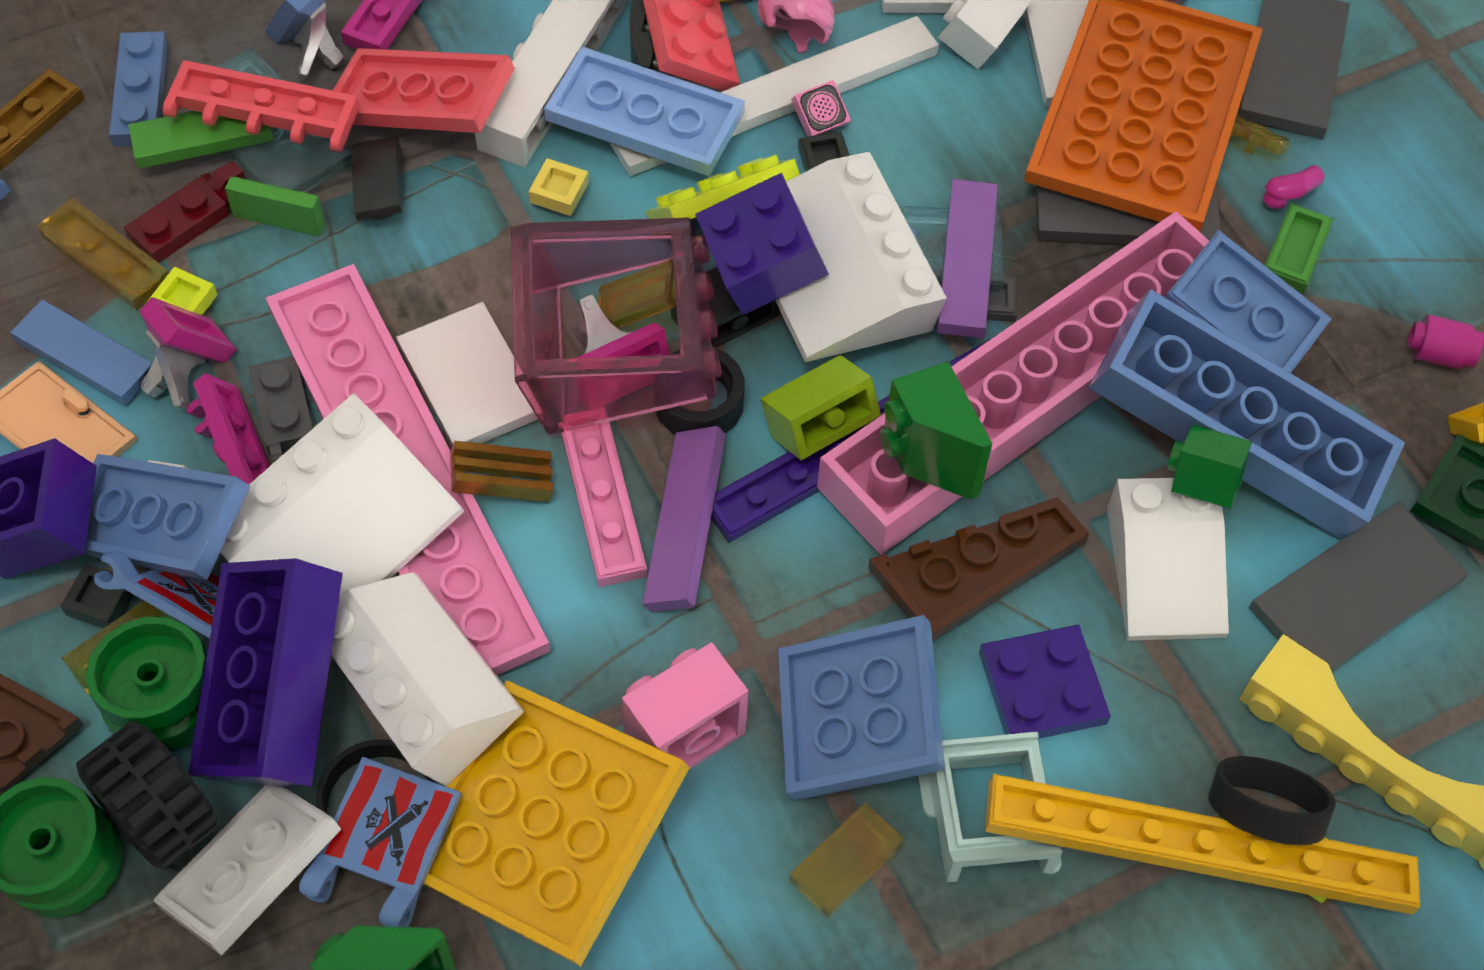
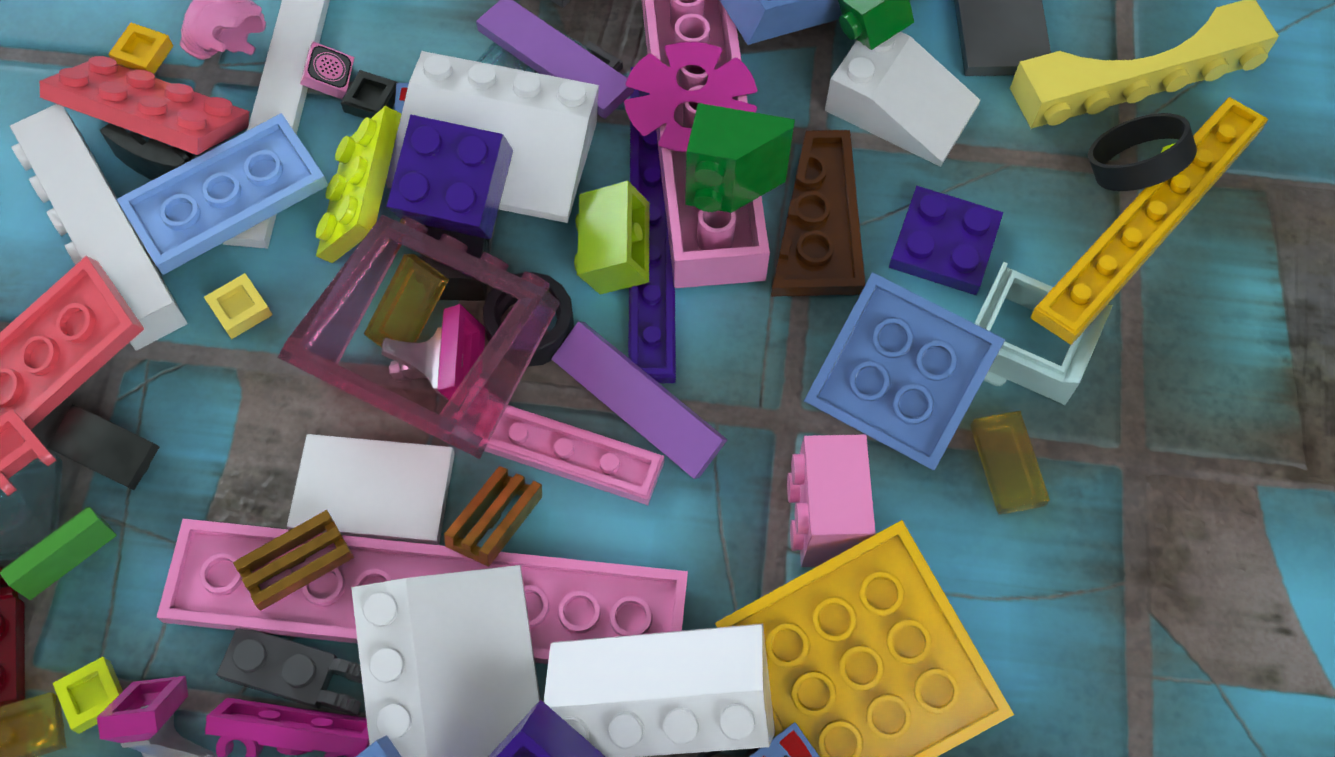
camera: 55 degrees left, 5 degrees up
none -> pearl gold tile [233,510,354,611]
none -> dark pink piece [624,42,758,152]

